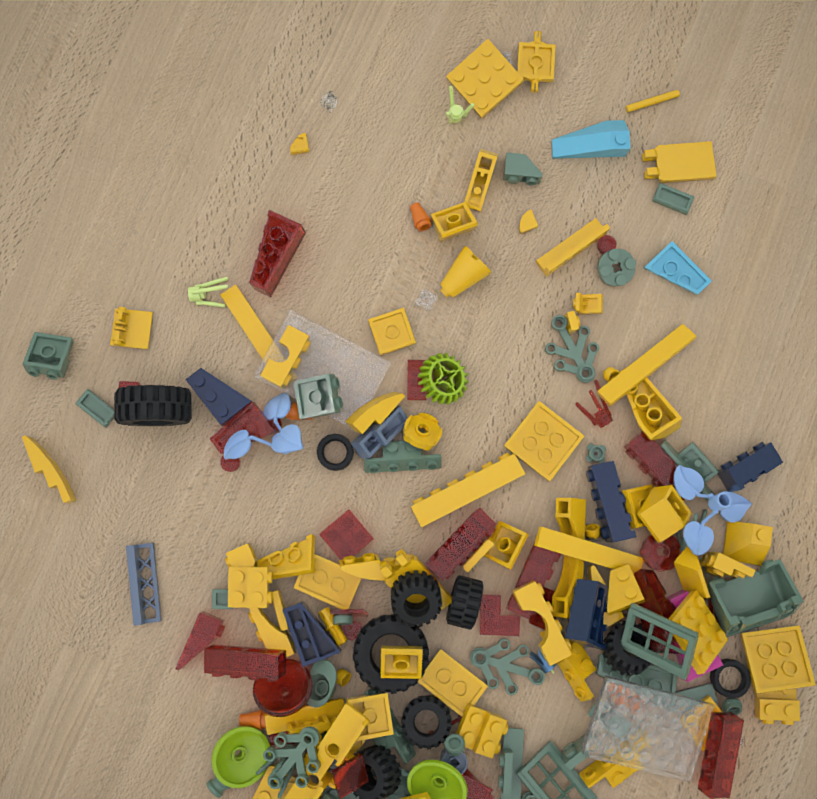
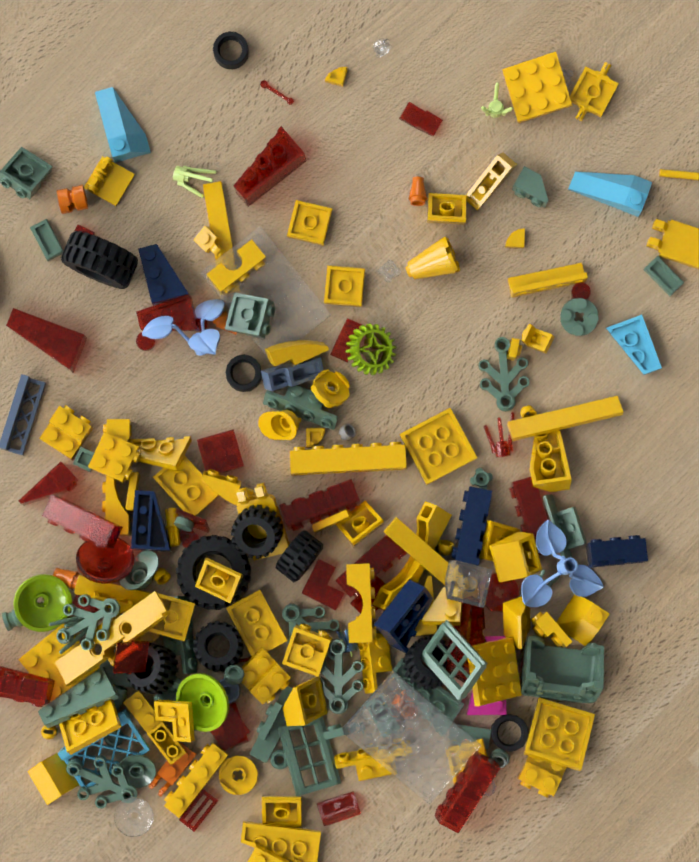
camera: 30 degrees right, 0 degrees up
none -> clear red wedge [6,308,87,373]
none -> yellow plate [39,405,93,460]
none -> orange wheel [57,185,88,214]
none -> medium azure wedge [95,87,151,163]
none -> yellow plate [193,226,226,257]
none -> black tyre [213,31,249,70]
none -> yellow piece [258,410,301,440]
none -> clear red hinge [260,80,294,105]
none -> yellow plate [282,623,333,677]
none -> yellow slope [283,676,328,726]
none -> yellow plate [287,200,333,246]
none -> yellow tile [306,428,325,448]
none -> sand green plant [320,639,365,714]
none -> light grey hinge [339,424,356,440]
none -> clear red slope [399,102,443,136]
none -> clear slope [445,560,492,608]

